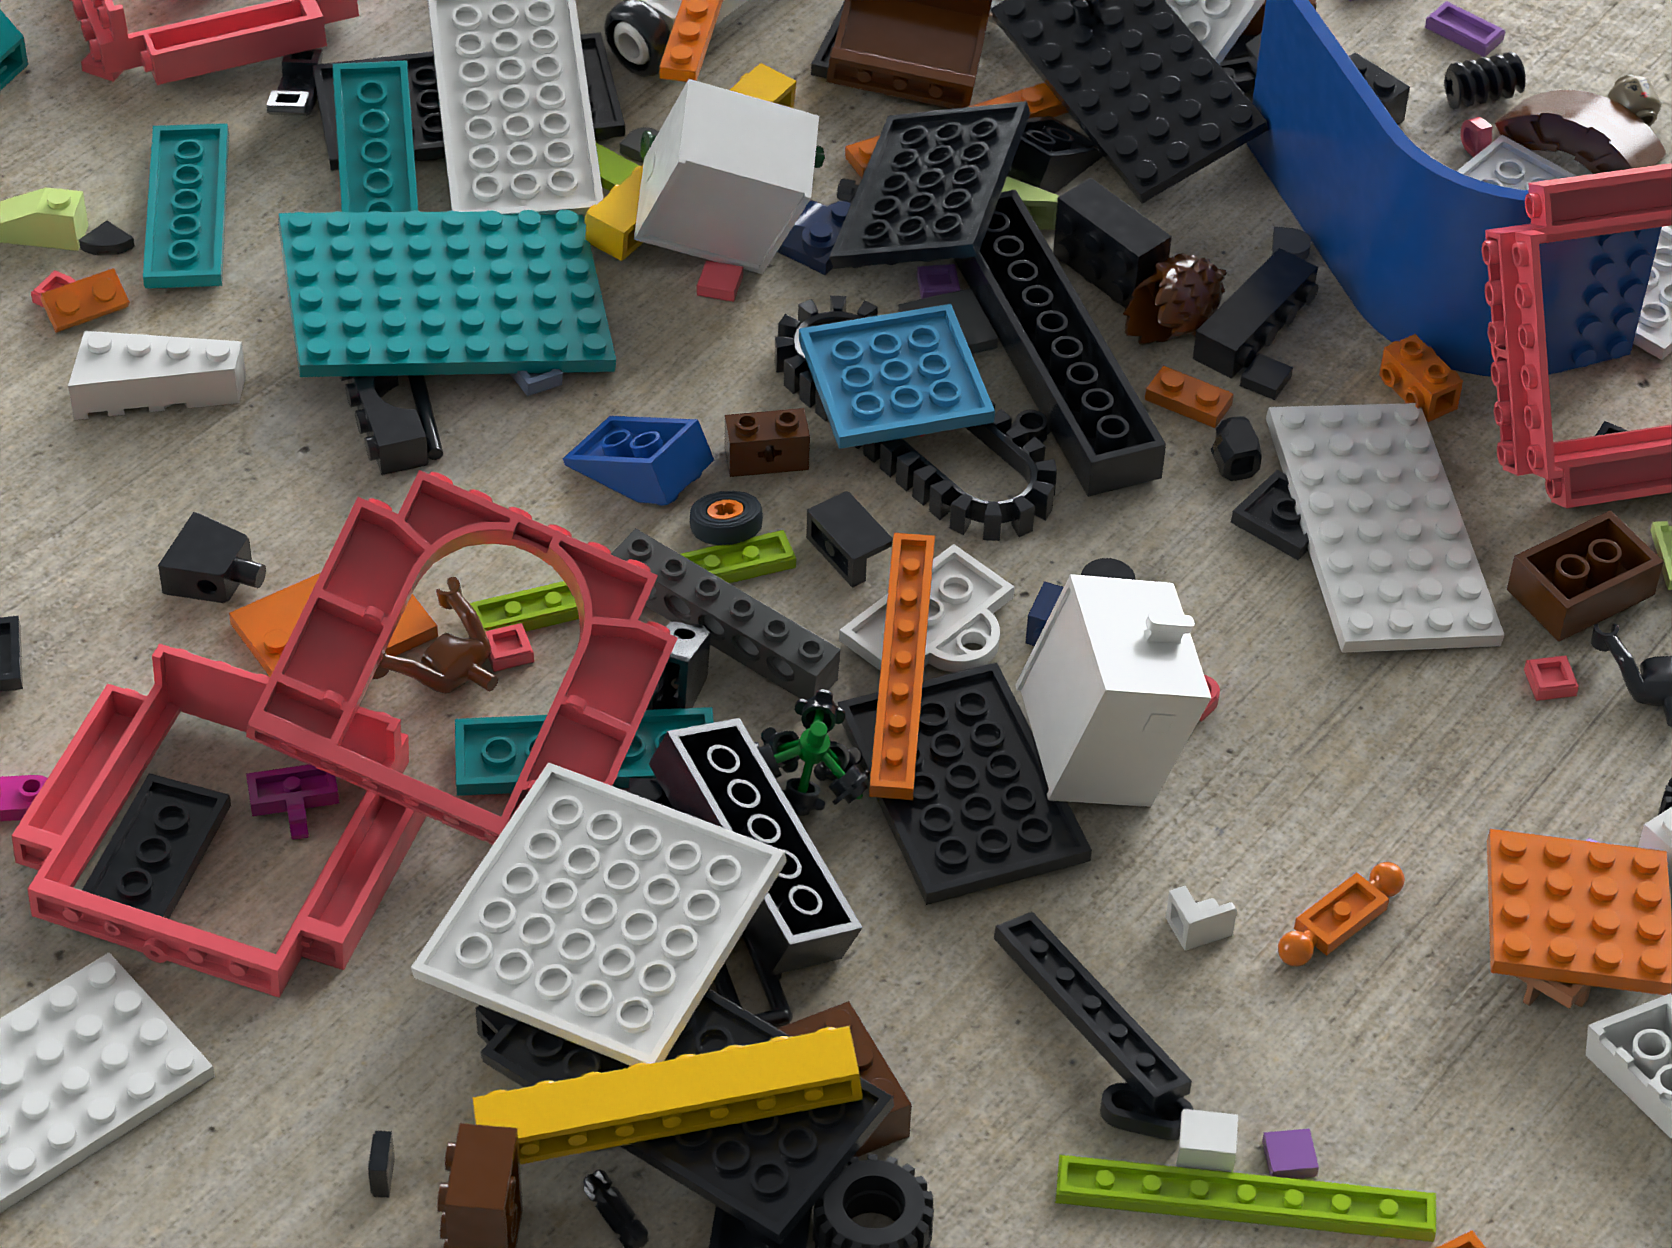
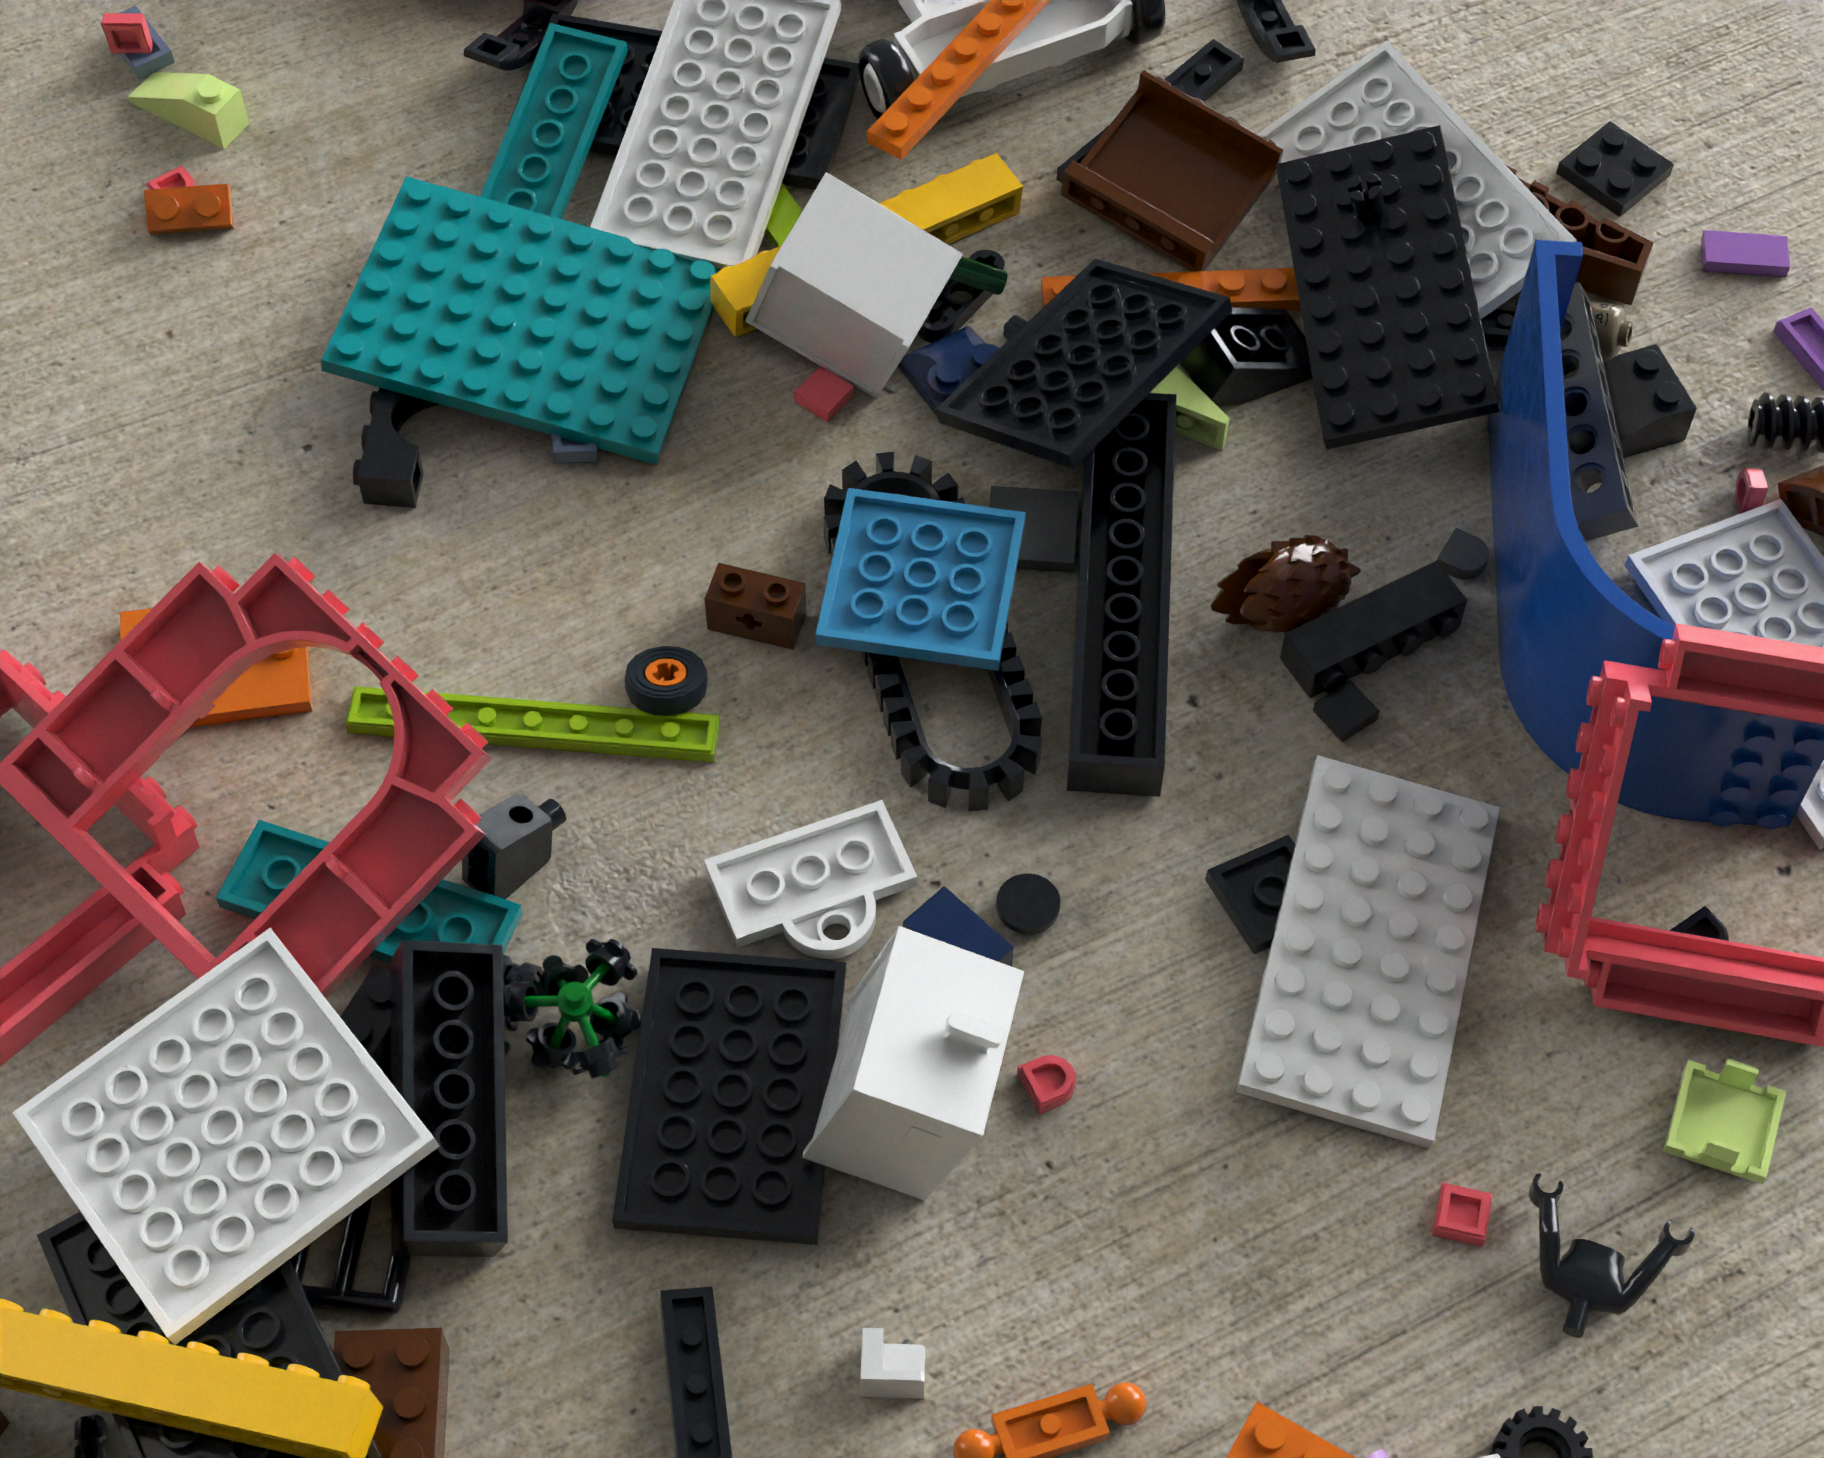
camera: 25 degrees right, 10 degrees up
white wedge [68,331,246,420] -> none
black tile [79,221,135,255] -> none
teal plate [143,123,229,289] -> none
black torso [158,512,266,603] -> none
magenta plate [246,764,340,840] -> none
reddish brown piece [372,577,498,694] -> none
black bar [408,375,443,460] -> none
coral tile [485,623,534,672] -> none
blue slope [563,416,714,506] -> none
dark grey brick [611,528,841,700] -> none
black panel [806,491,893,588] -> none
orange plate [869,533,935,800] -> none
medium lavender tile [917,264,961,299] -> none
black plate [1011,410,1051,443] -> none
black brick [1053,178,1172,308] -> none
orange plate [1145,365,1234,428] -> none
black rock [1210,416,1262,482] -> none
orange brick [1379,334,1463,422] -> none
reddish brown brick [1507,510,1664,642] -> none

